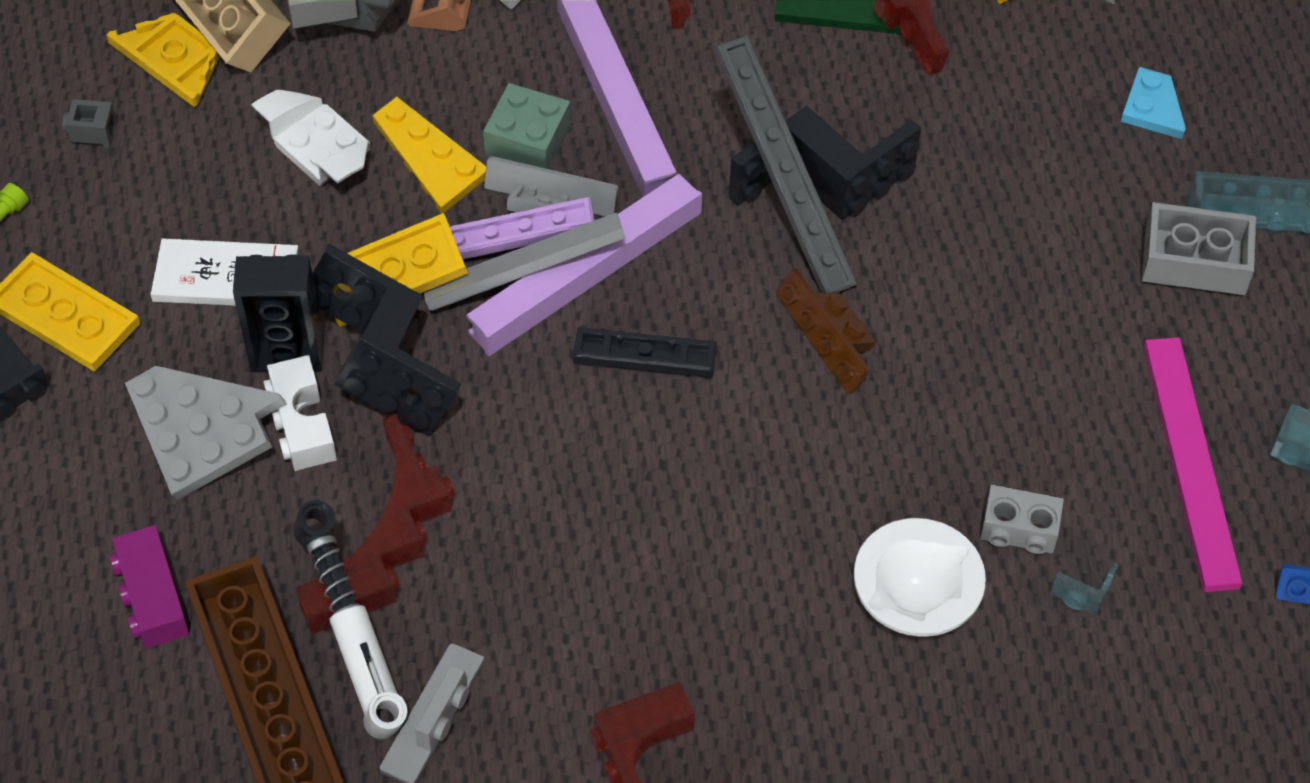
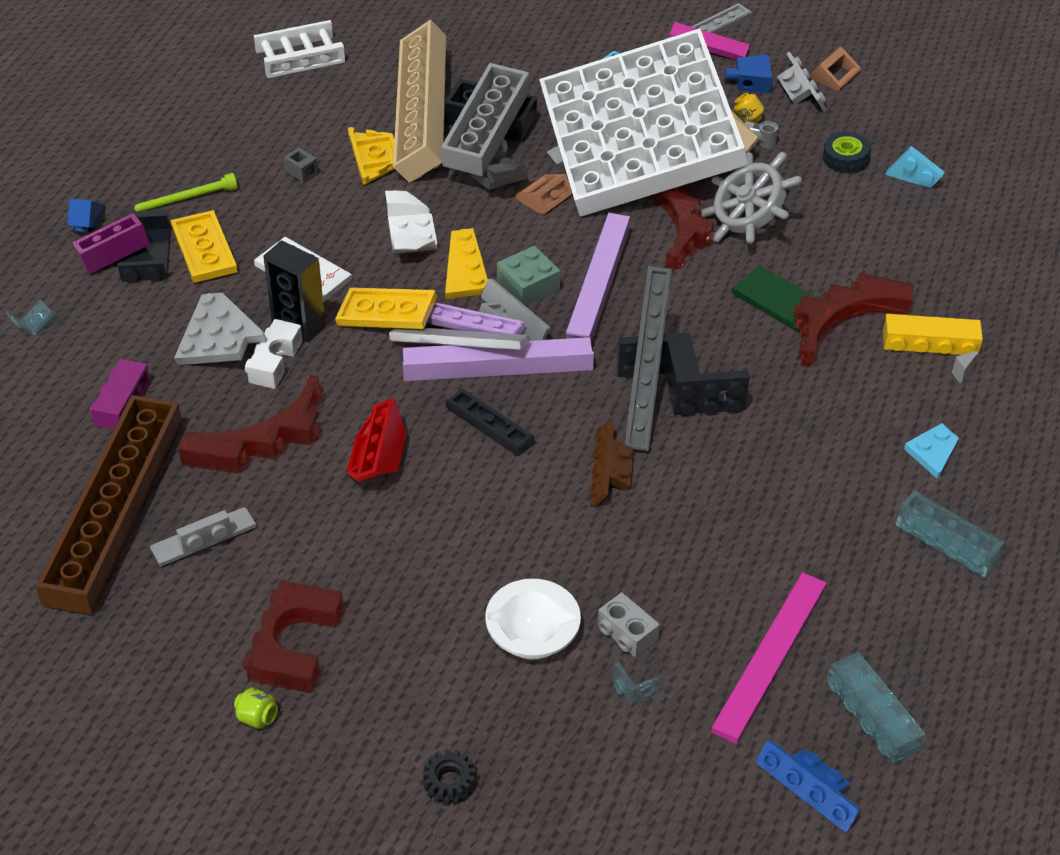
camera: 35 degrees right, 10 degrees down
piece [293,500,408,739] -> none
black bracket [313,244,461,436] -> none
light grey brick [1142,202,1256,295] -> none
none -> red wedge [346,398,406,482]

